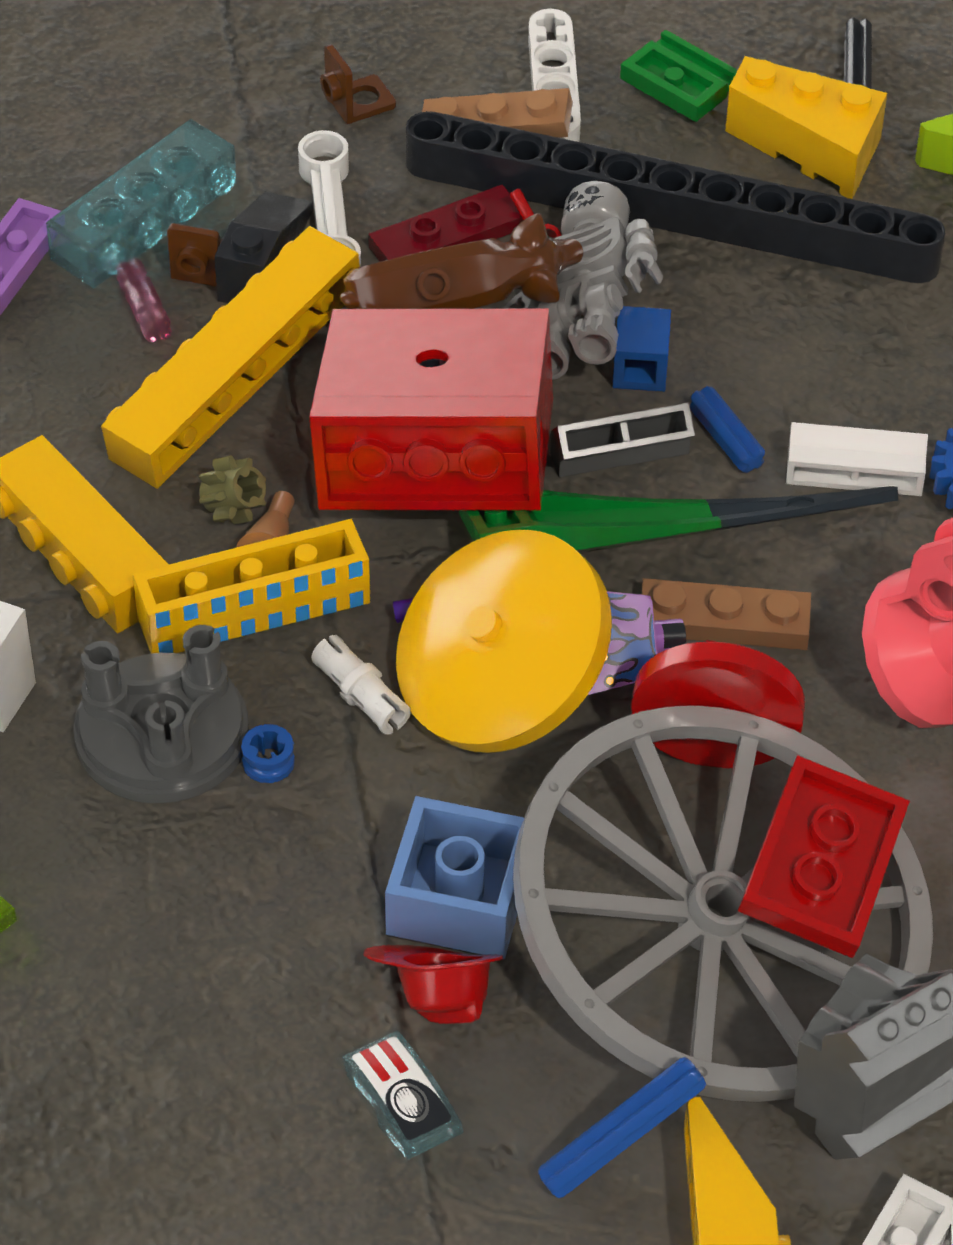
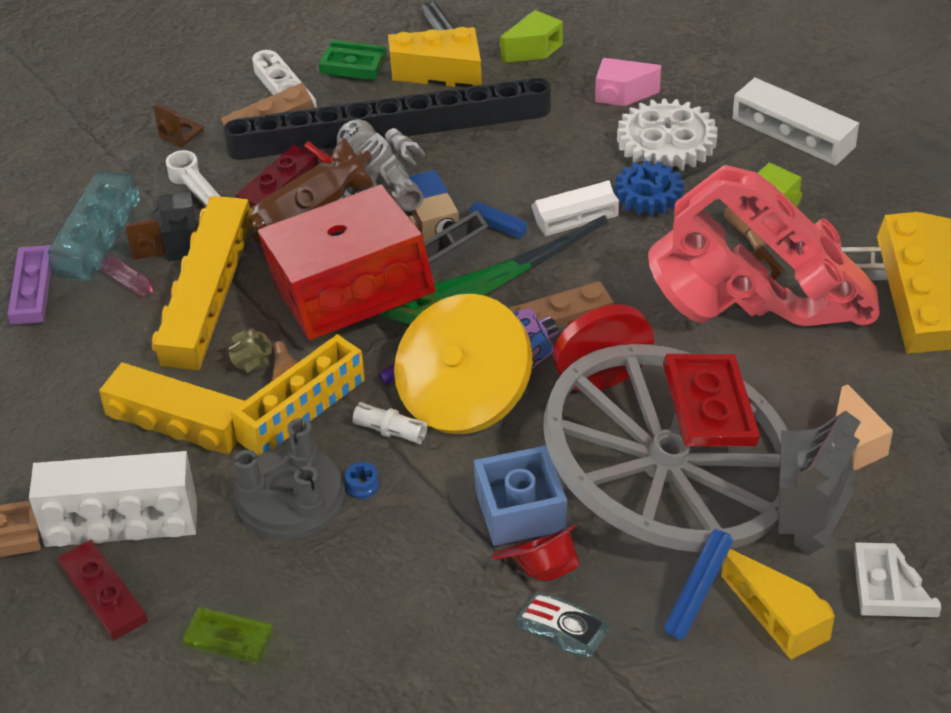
camera: 25 degrees left, 5 degrees down
none -> tan brick [408,193,459,241]

